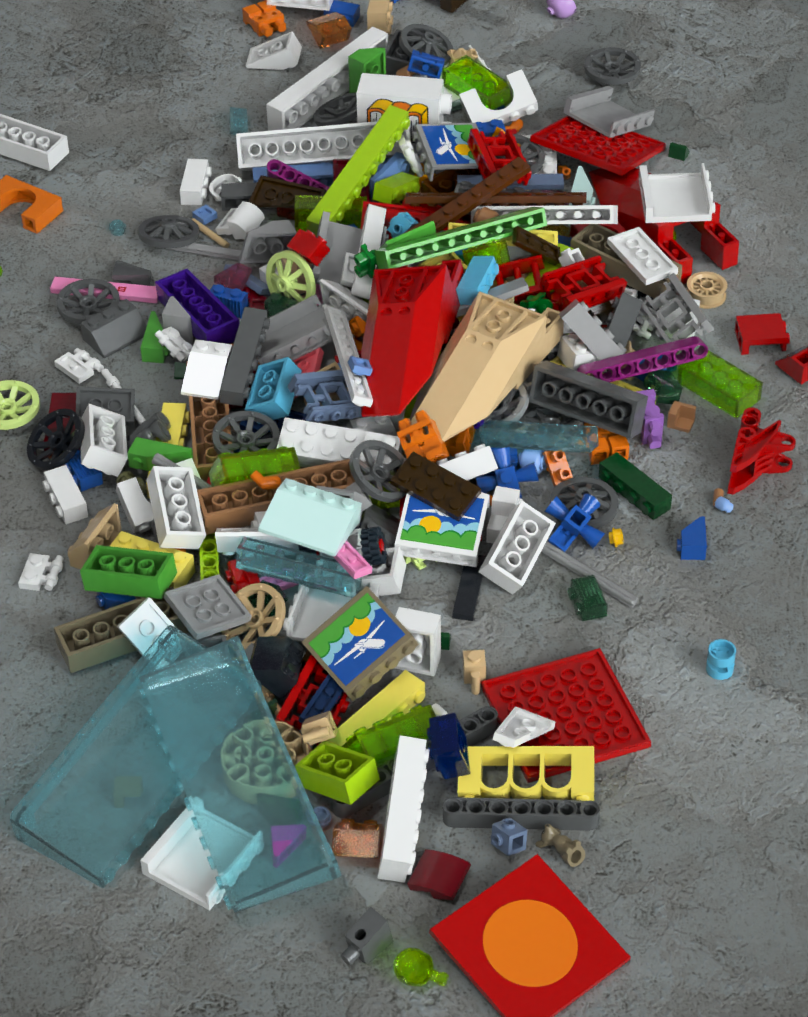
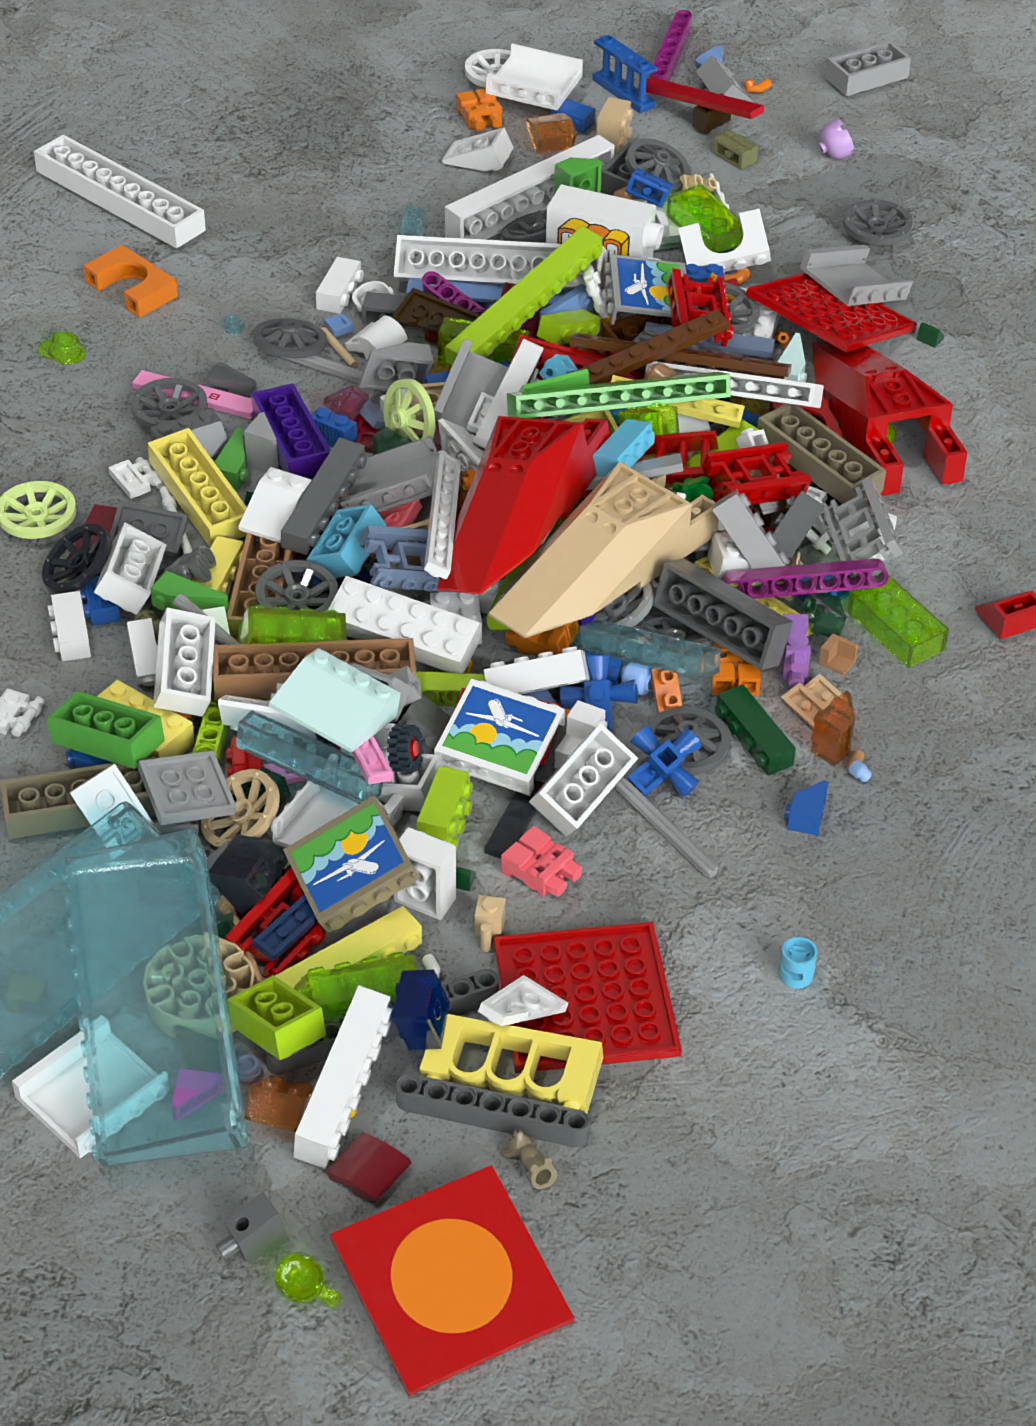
camera: 10 degrees right, 0 degrees up
tan slope [68,503,122,570] -> none
white plate [155,327,192,362] -> none
orange arm [250,470,281,490] -> none
red brick [287,229,330,267] -> none
tan brick [301,711,338,746] -> none
medium blue plate [348,356,373,376] -> none
dark grey wheel [349,440,407,502] -> none
green hips [354,244,377,278] -> none
dark brown plate [390,452,481,522] -> none
orange hips [397,410,450,463] -> none
sand blue brick [491,818,527,856] -> none
dark brown tile [512,226,560,265] -> none
clear green brick [568,575,608,621] -> none
white plate [607,227,678,285] -> none
yellow plate [609,527,624,547] -> none
white panel [639,163,715,223] -> none
tan wheel [687,271,727,309] -> none
red piece [727,407,796,495] -> none
red panel [734,313,790,355] -> none
none -> light yellow brick [148,428,247,548]
none -> lime brick [417,766,473,850]
none -> coral hips [501,826,582,897]
none -> olive brick [713,130,758,170]
none -> tan slope [781,674,853,729]
none -> clear orange slope [811,690,855,767]

